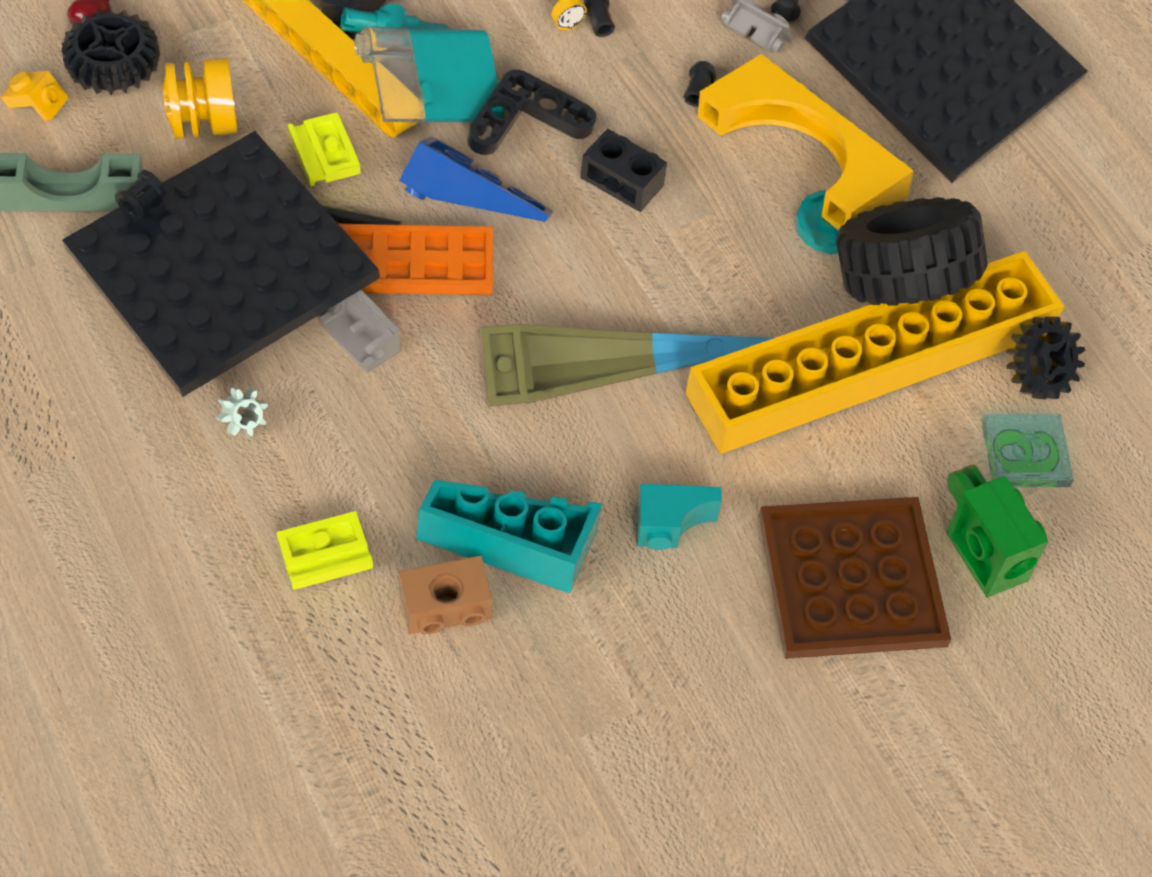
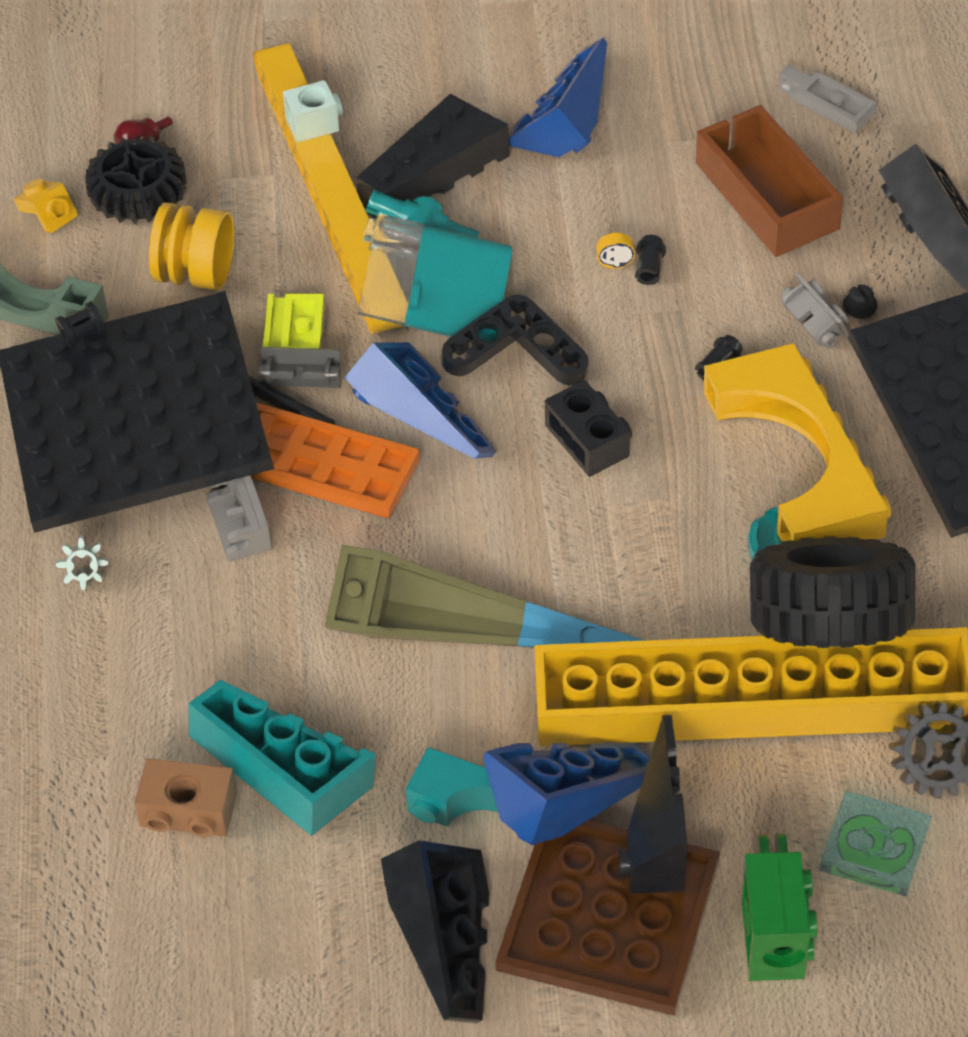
camera: 30 degrees right, 5 degrees down
neon yellow plate [276,511,373,590] -> none
none -> dark grey hinge [258,347,341,388]
none -> black wedge [381,840,489,1023]
none -> blue wedge [483,743,651,845]
none -> black wedge [619,715,687,894]

